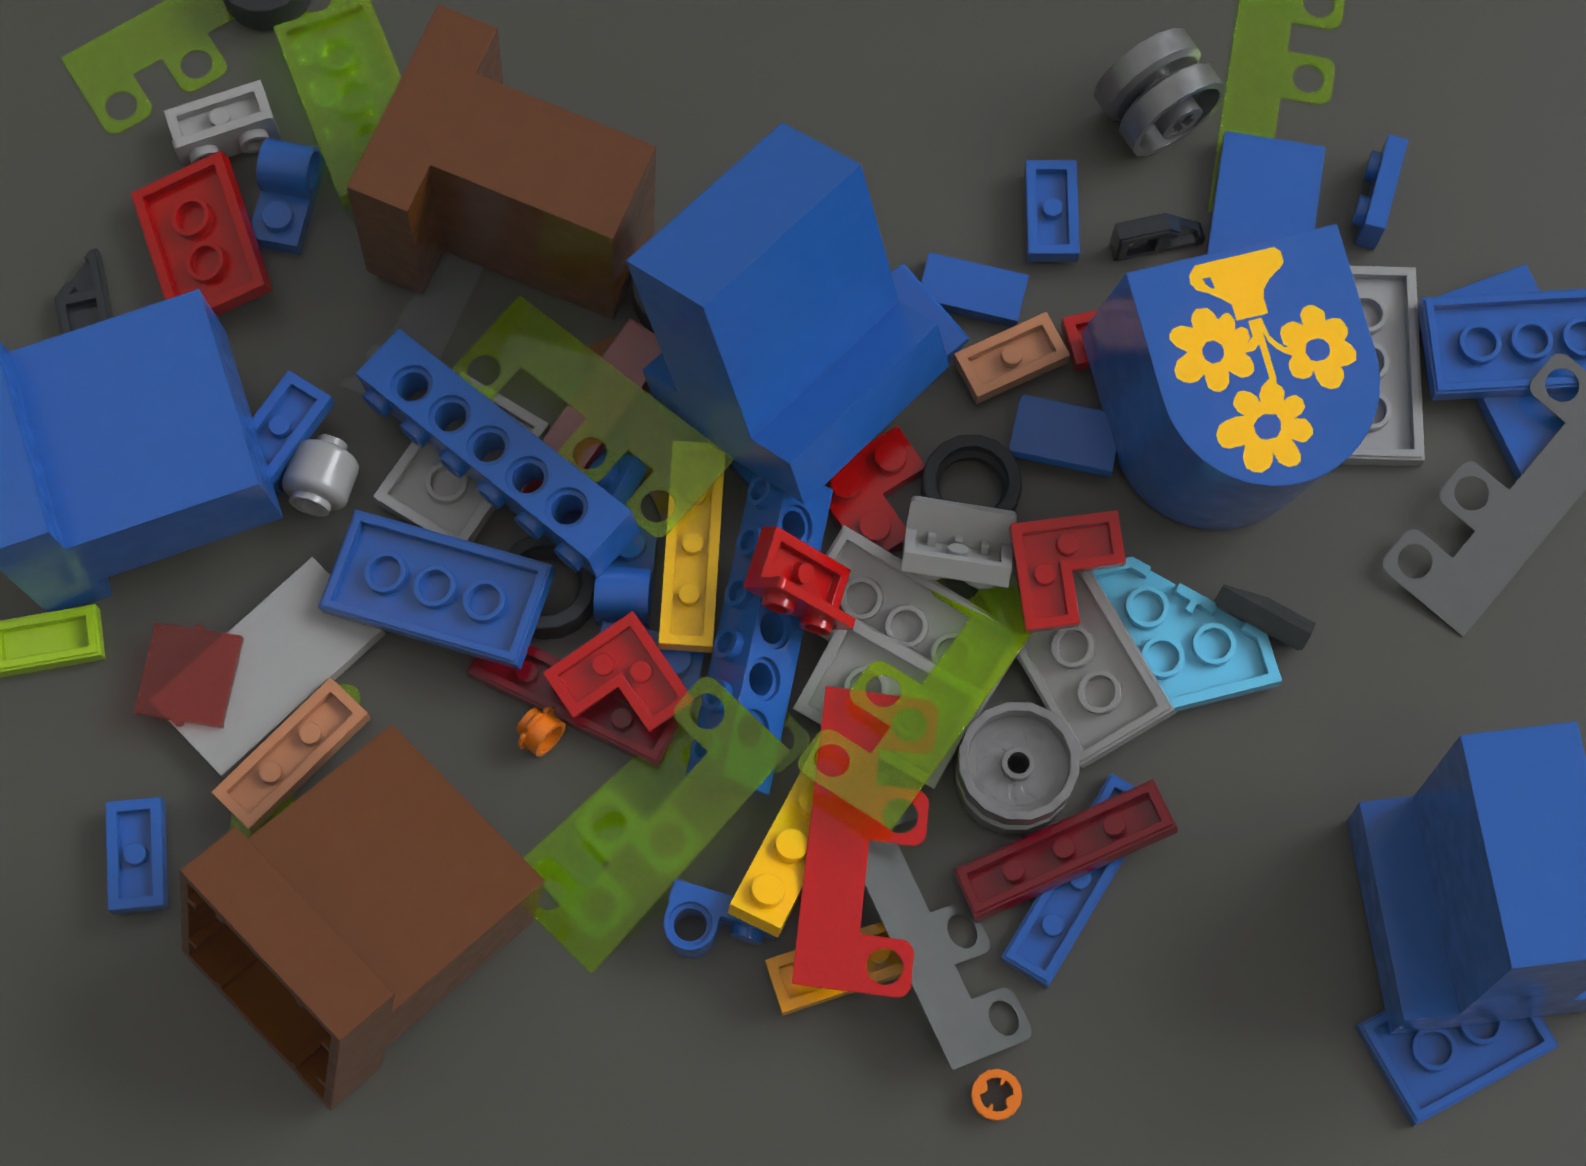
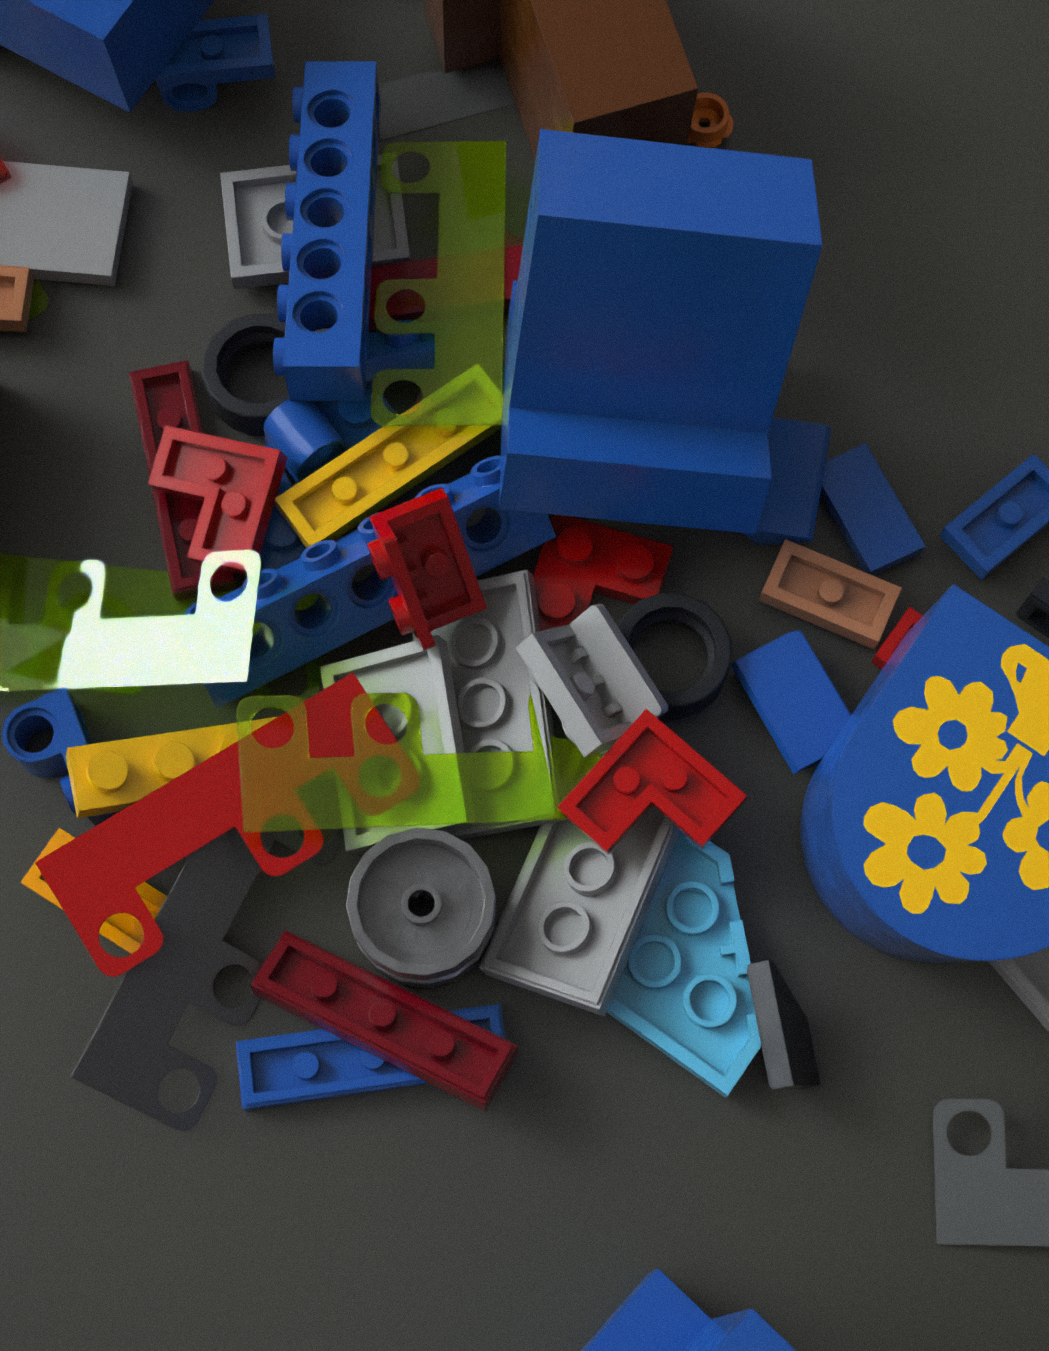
camera: 50 degrees right, 0 degrees up
light grey head [282,434,359,517] -> none
blue tile [318,509,556,670] -> none
orange plate [516,706,566,757] -> none
orange bush [971,1069,1022,1121] -> none

